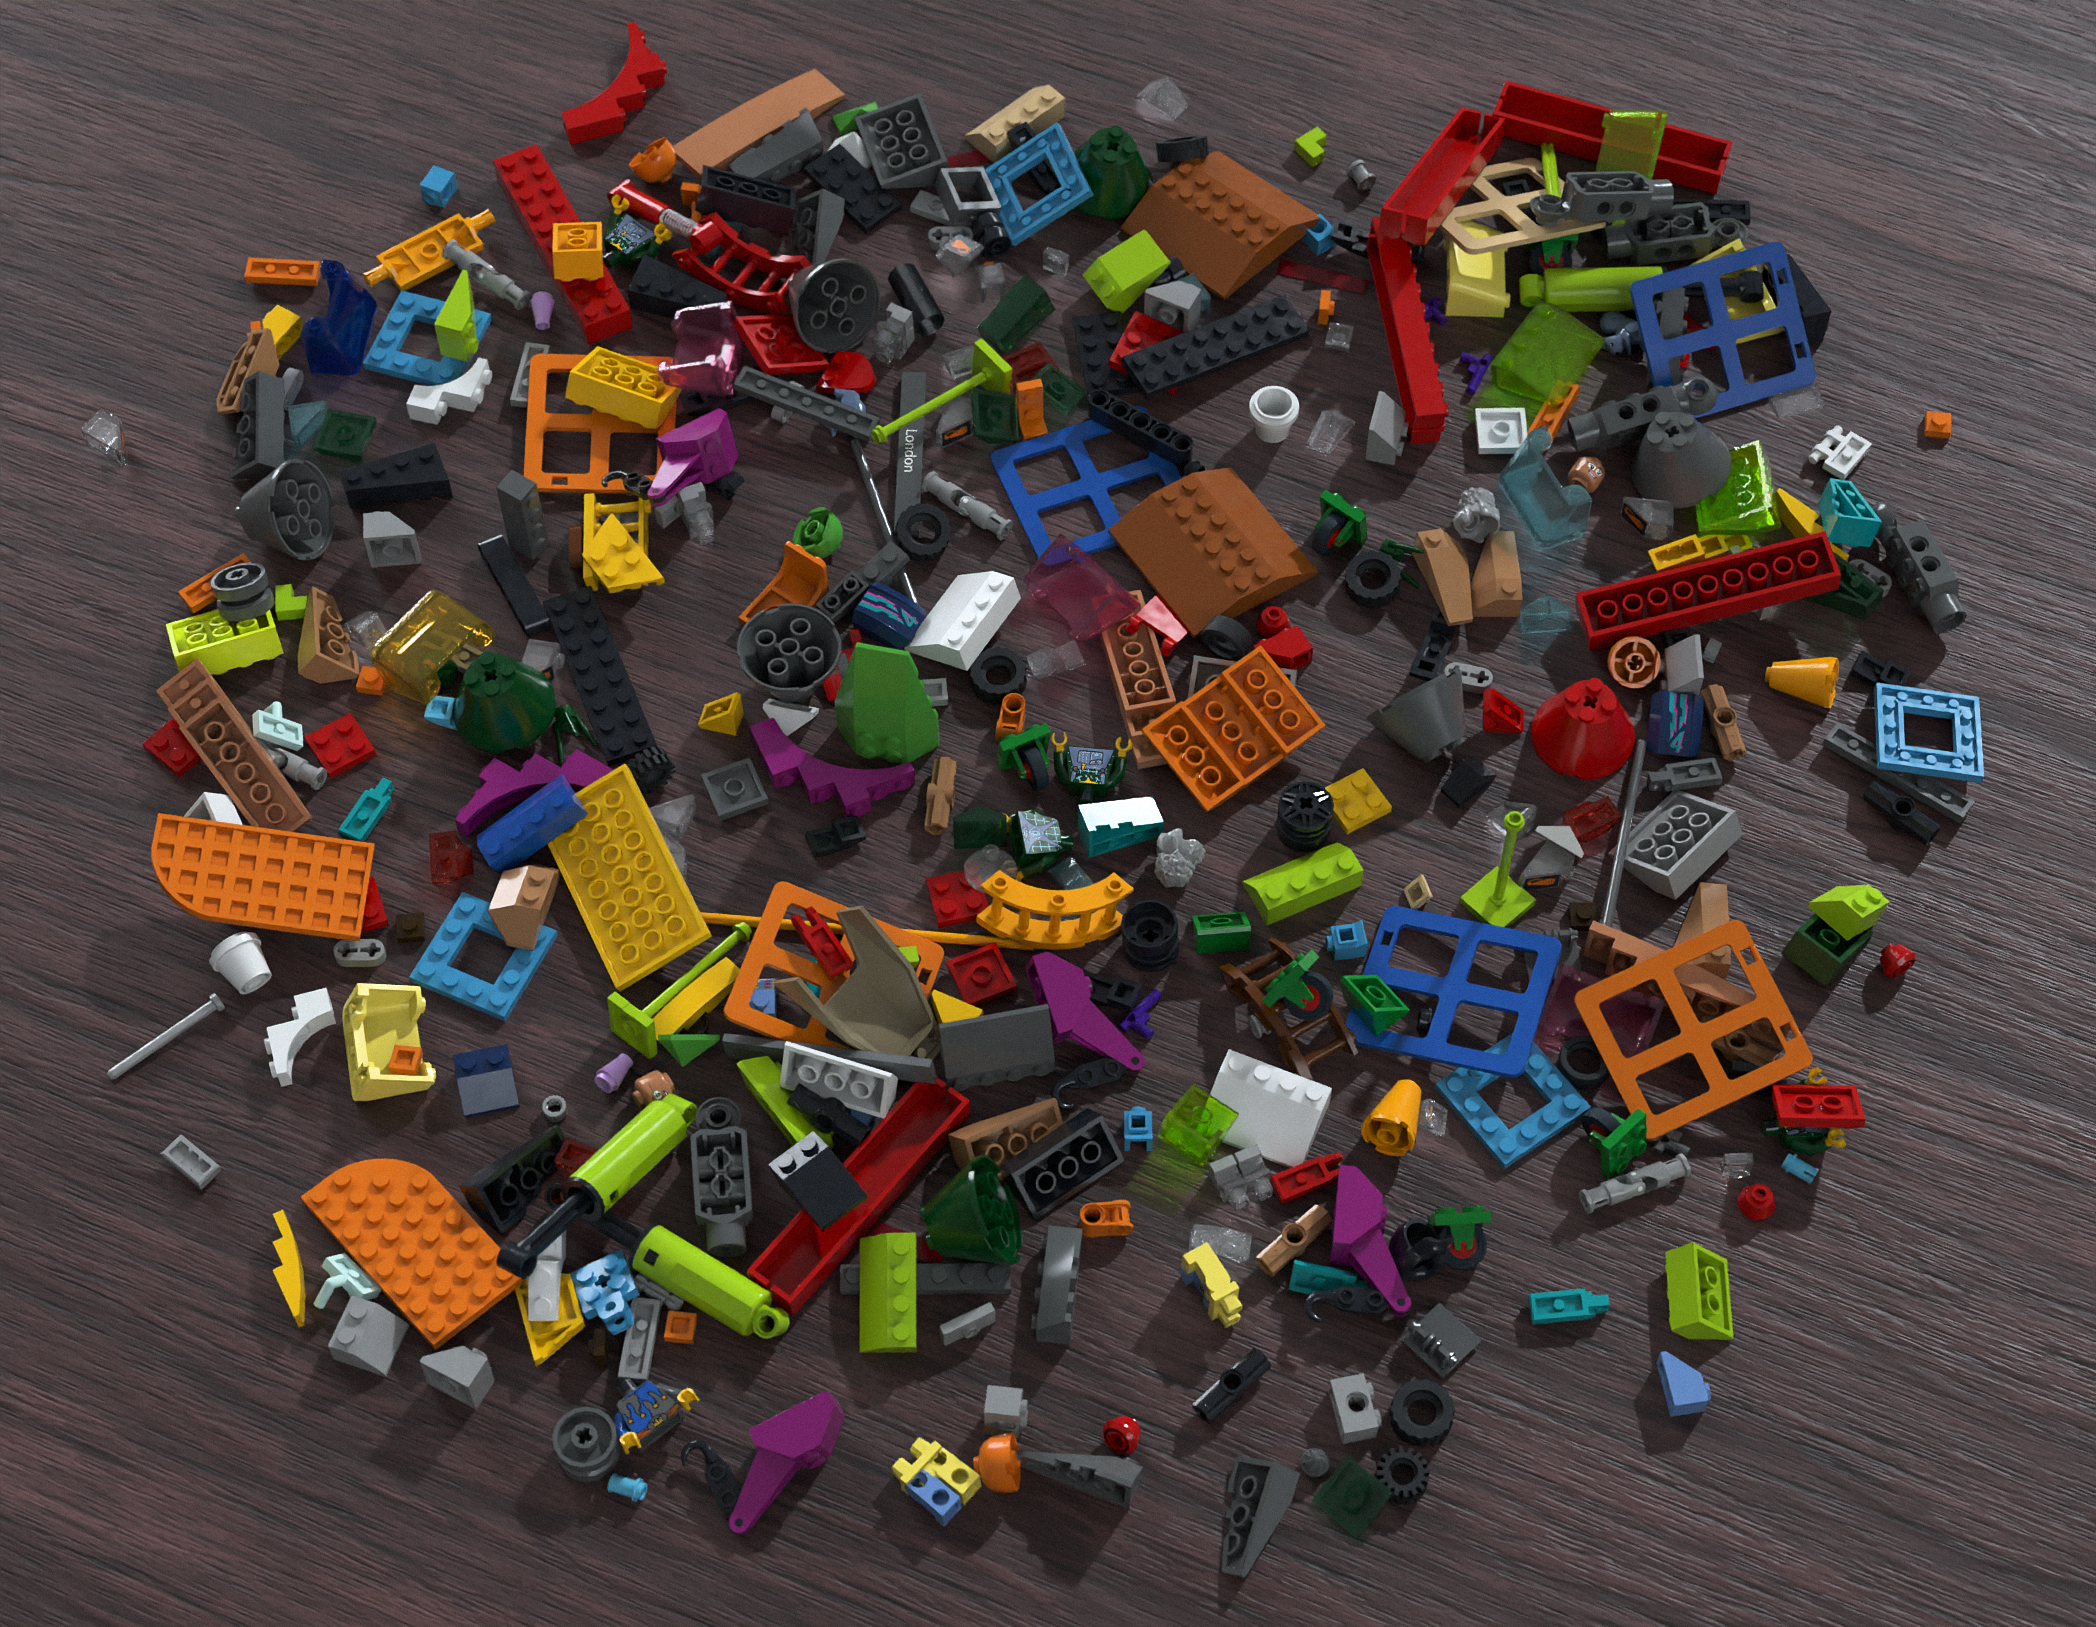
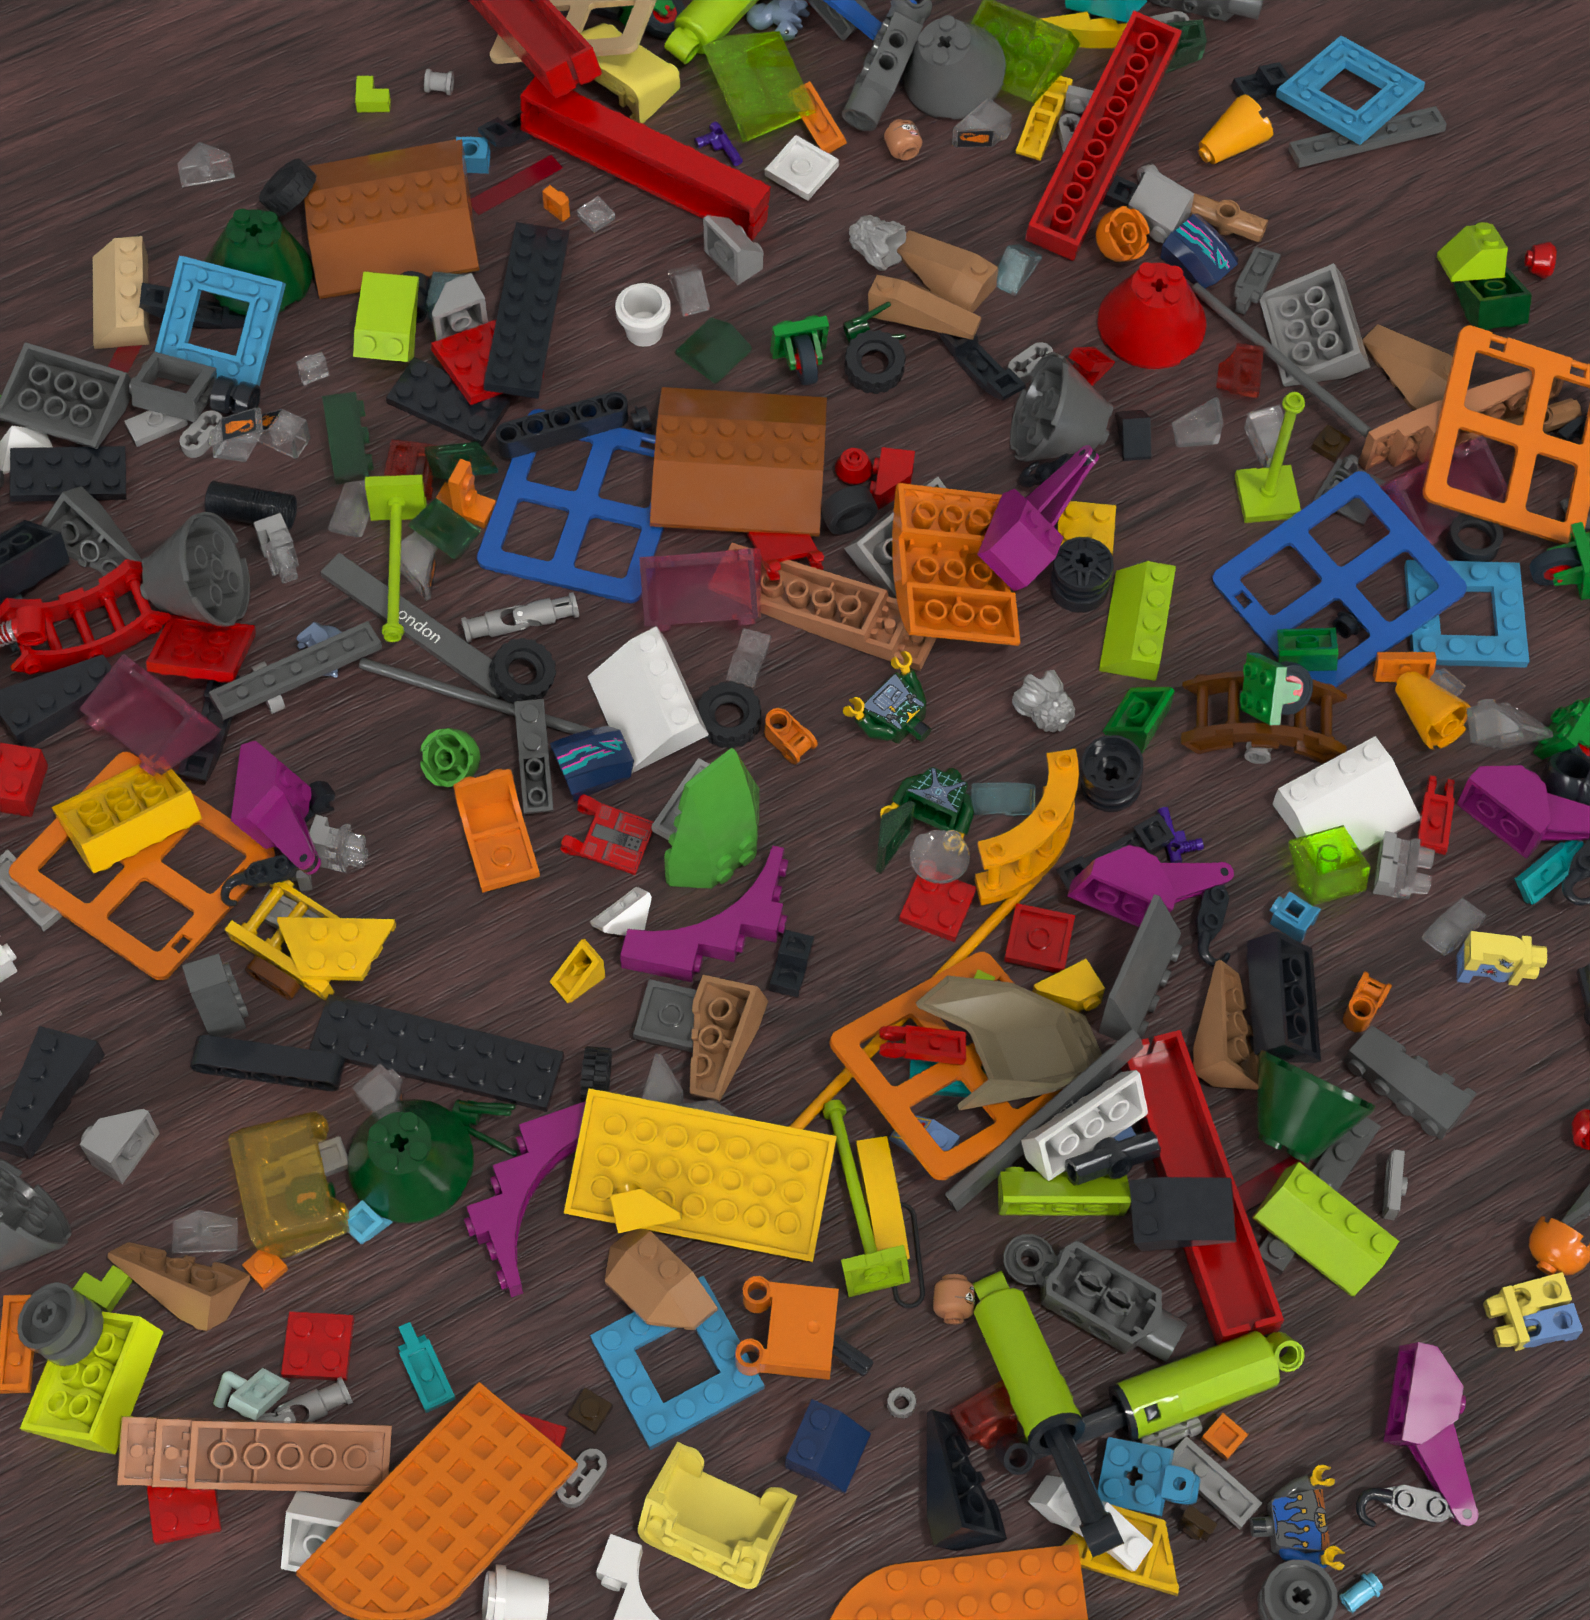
camera: 55 degrees left, 5 degrees up
orange plate [388,1045,423,1076] -> none
clear red slope [429,831,474,884] -> none
blue slope [477,774,588,875] -> none
lavender cone [594,1053,633,1093] -> none
bright green slope [658,1034,720,1067] -> none
dark grey cone [737,603,842,704] -> none
red slope [816,351,876,394] -> none
medium nougat piece [924,756,957,836] -> none
light grey brick [984,1385,1028,1438] -> none
green plate [996,723,1051,791] -> none
teal wedge [1078,796,1164,858] -> none
medium nougat piece [1255,1204,1333,1277] -> none
dark azure window [1325,920,1368,961] -> none
tan slope [1403,874,1433,910] -> none
clear light blue windscreen [1499,426,1593,549] -> none
white slope [1535,826,1584,858] -> none
black piece [1862,781,1941,845] -> none
none -> yellow slope [610,1184,683,1233]
none -> clear green slope [675,317,752,384]
none -> medium nougat wedge [690,975,768,1102]
none -> orange piece [735,1276,874,1380]
none -> magenta slope [977,445,1099,591]
none -> orange plate [1373,652,1437,682]
none -> clear slope [1466,699,1553,750]

